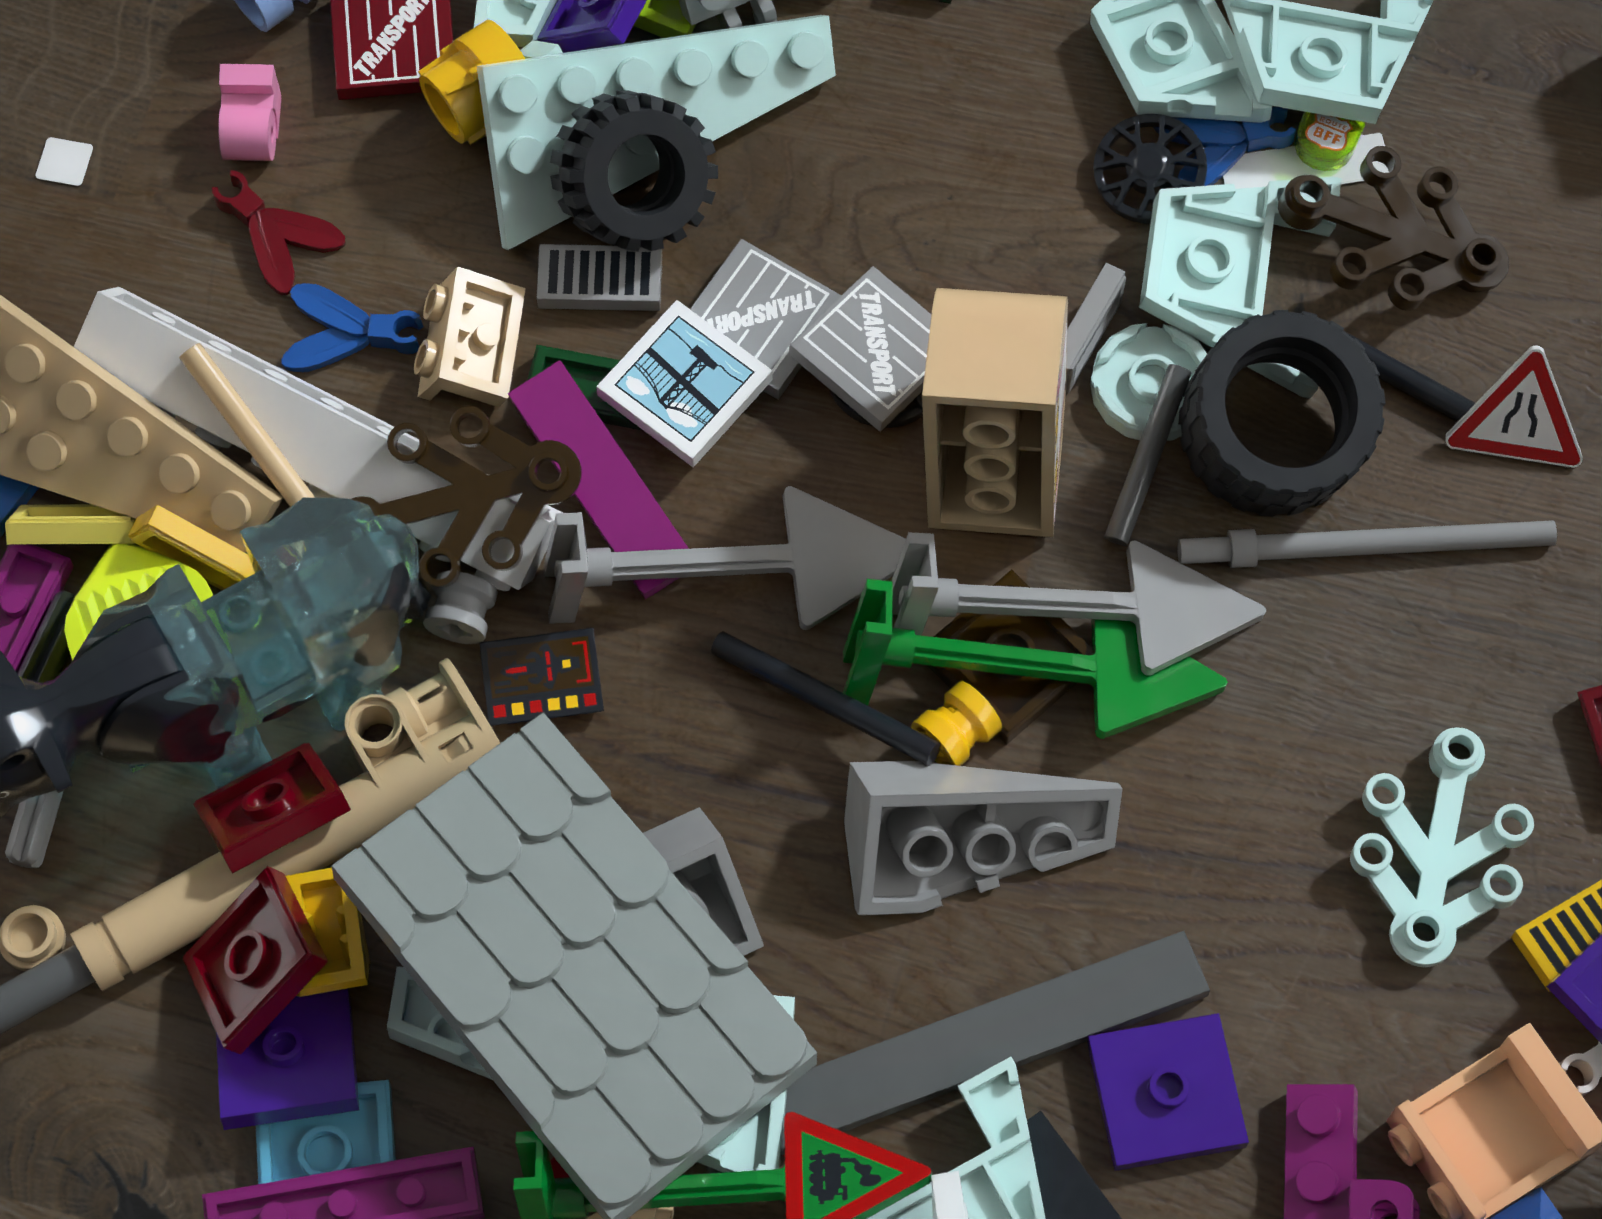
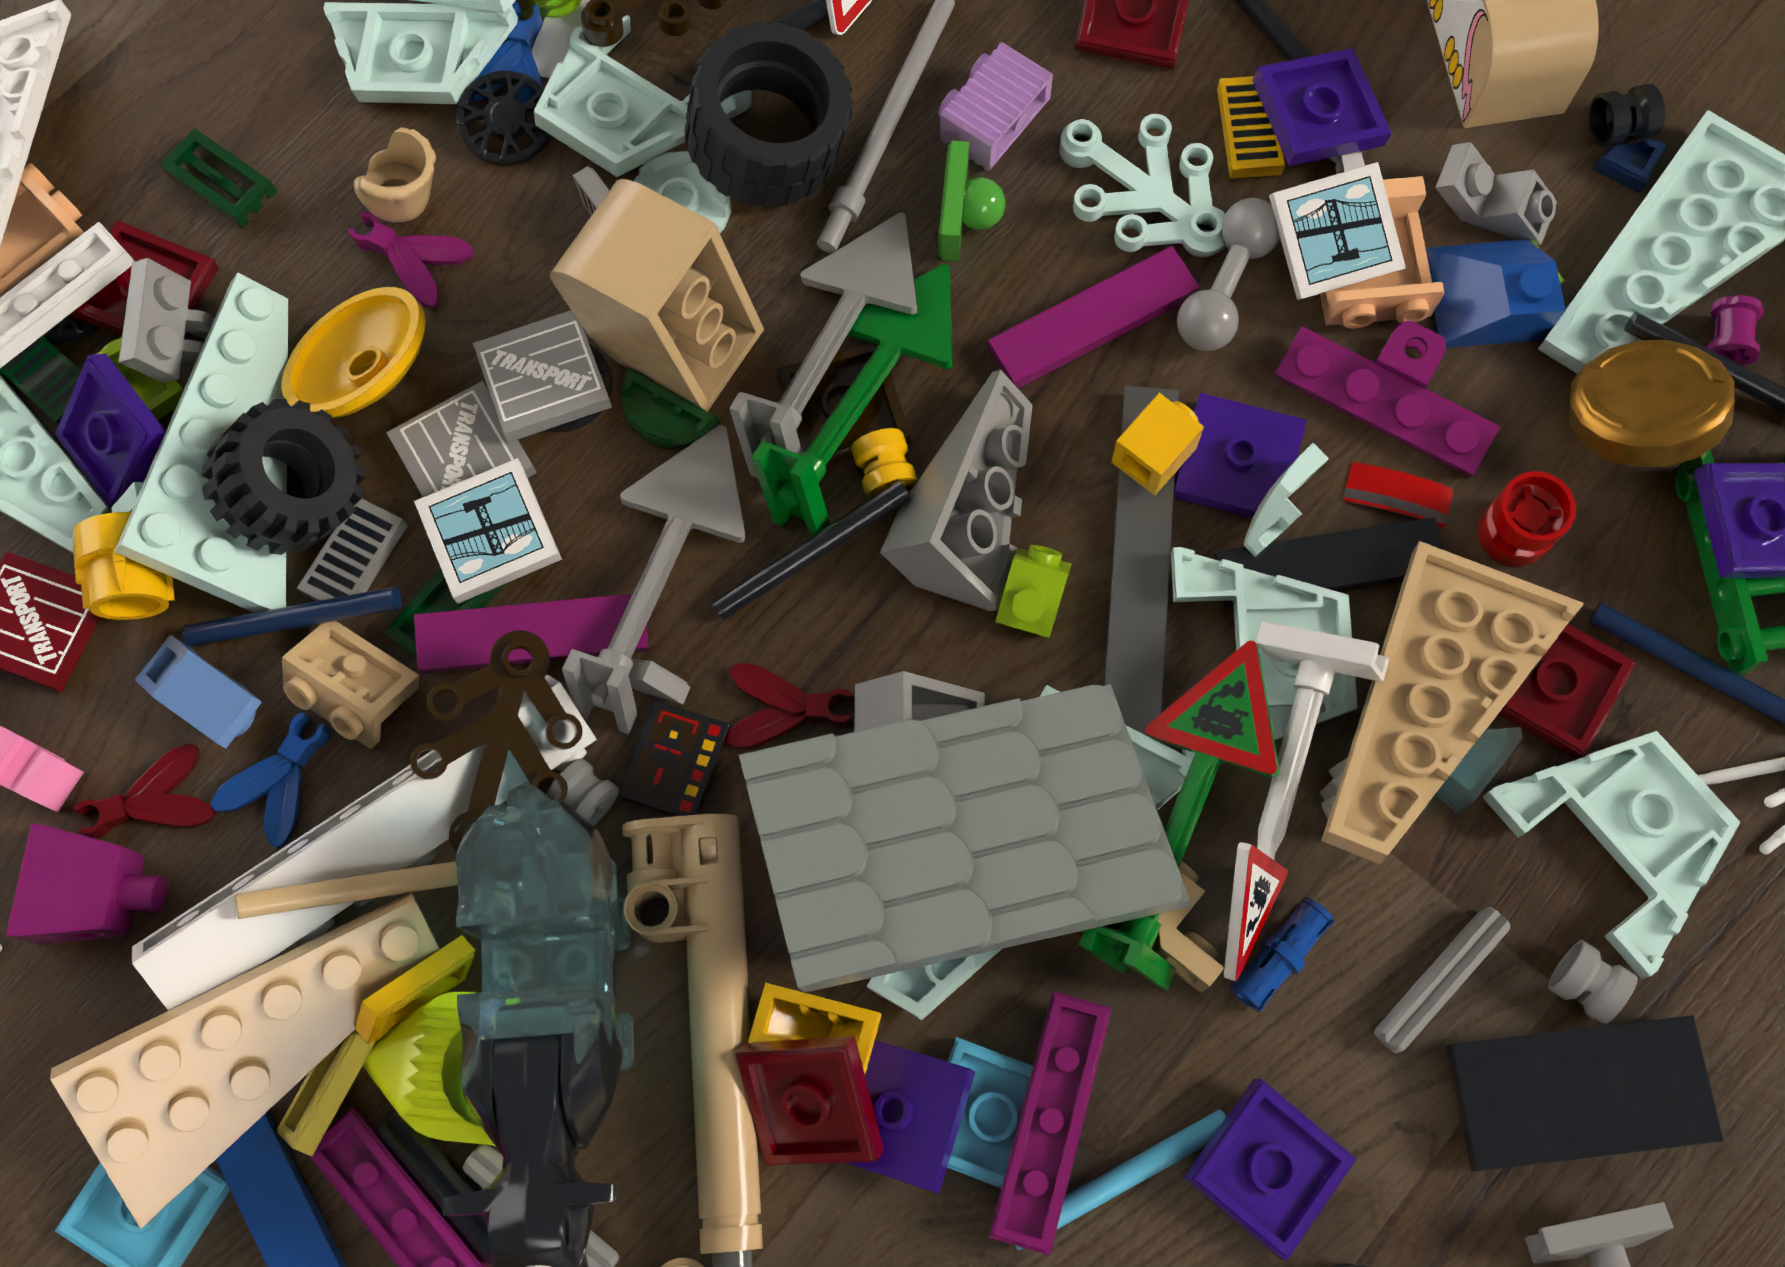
camera: 60 degrees left, 5 degrees up
dark red tile [193,742,351,874] -> none
dark grey bar [1104,364,1192,546] -> none
none -> magenta torso [6,823,167,944]
none -> medium blue slope [135,635,262,749]
none -> dark blue bar [183,587,402,647]
none -> yellow dish [281,287,426,418]
none -> magenta piece [348,212,474,308]
none -> tan hair [354,127,436,223]
none -> dark green tile [621,368,721,450]
none -> light grey tile [629,658,690,705]
none -> dark red piece [726,663,855,749]
none -> lavender brick [938,42,1053,171]
none -> bright green tile [938,140,1006,262]
none -> magenta tile [987,246,1200,389]
none -> lime bracket [995,545,1072,638]
none -> yellow brick [1111,393,1204,496]
none -> light grey piece [1177,198,1280,352]
none -> light aqua slope [1244,443,1329,557]
none -> tile [1269,162,1406,300]

